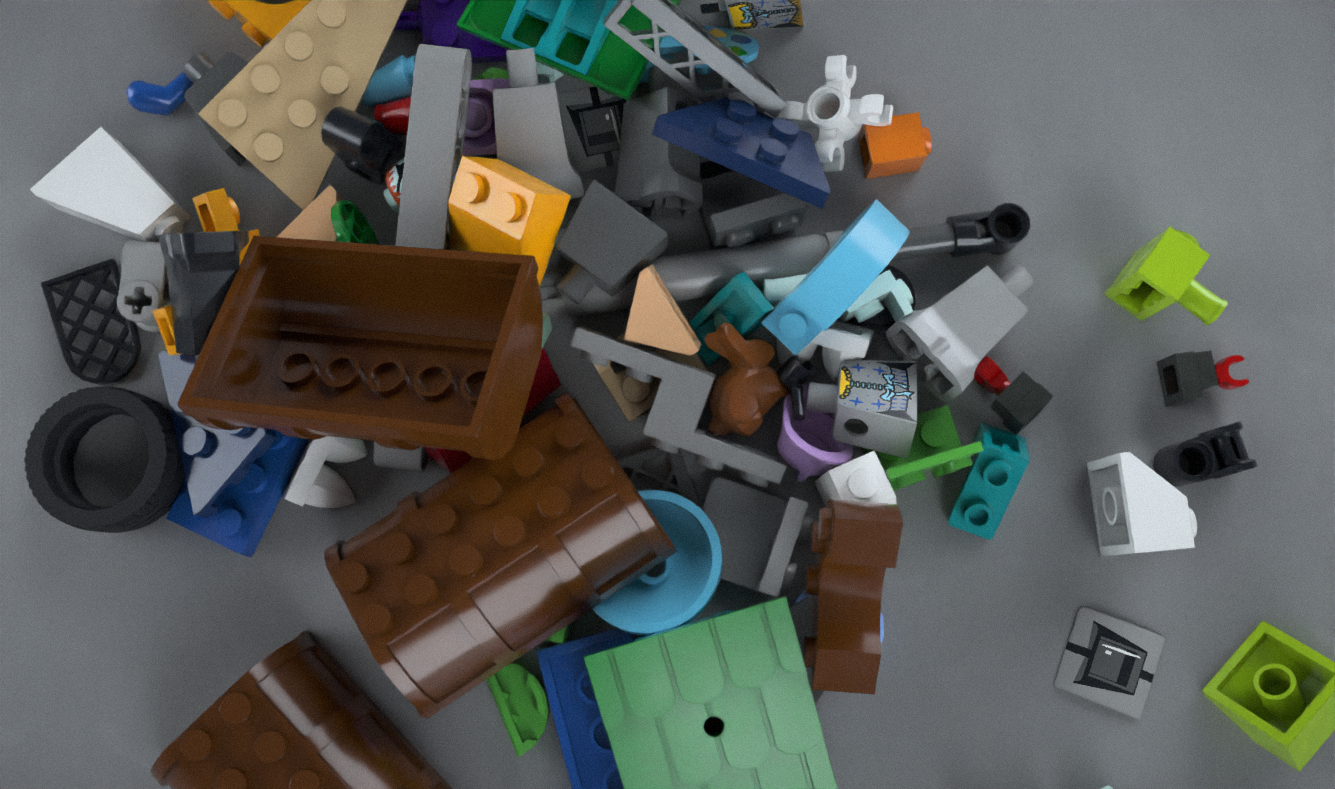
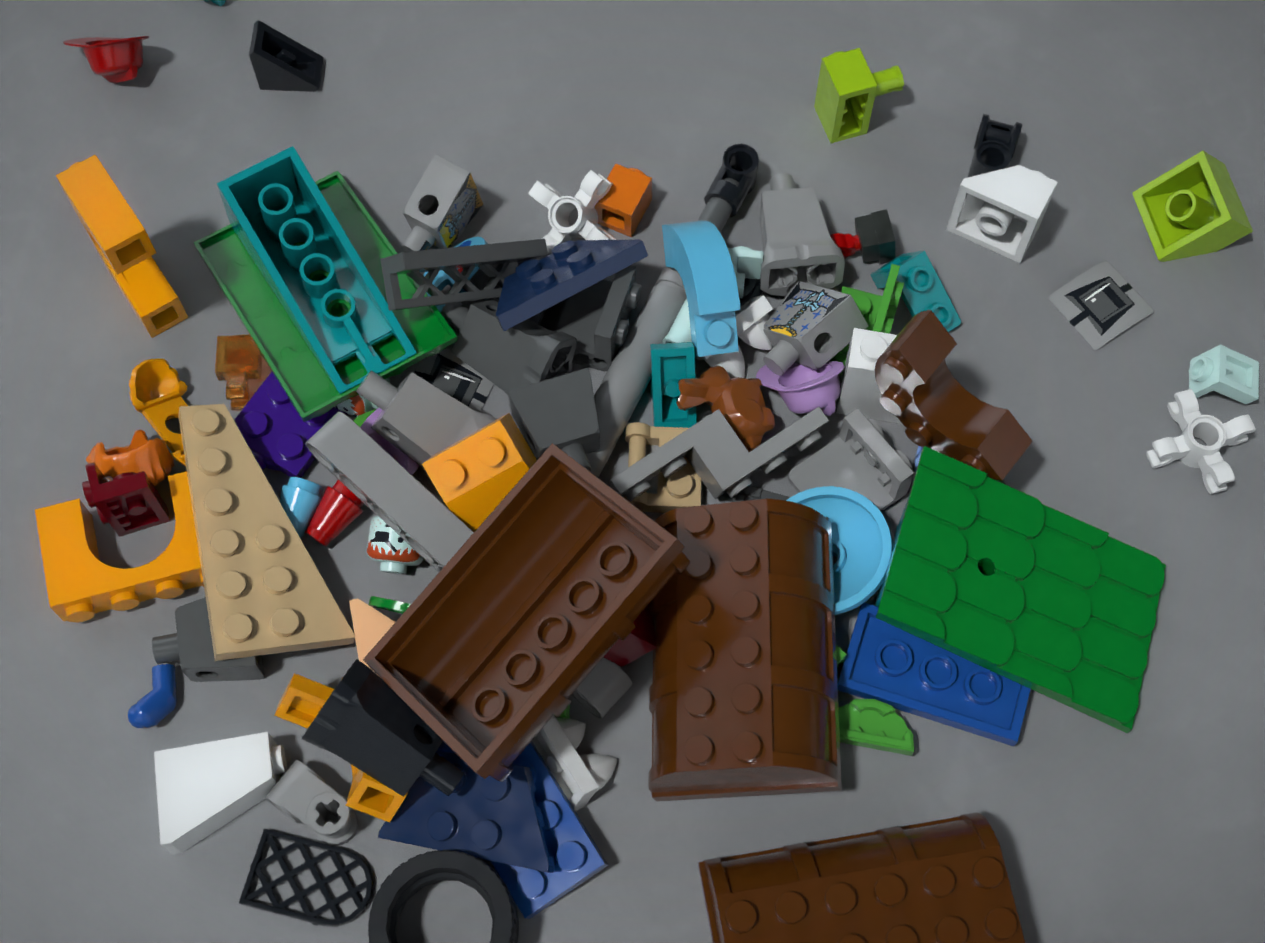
camera: 55 degrees left, 15 degrees down
black piece [321,106,403,185] -> none
light nougat slope [624,264,701,356] -> none
black hand [777,354,815,421] -> none
pearl dark grey piece [1157,350,1249,407] -> none

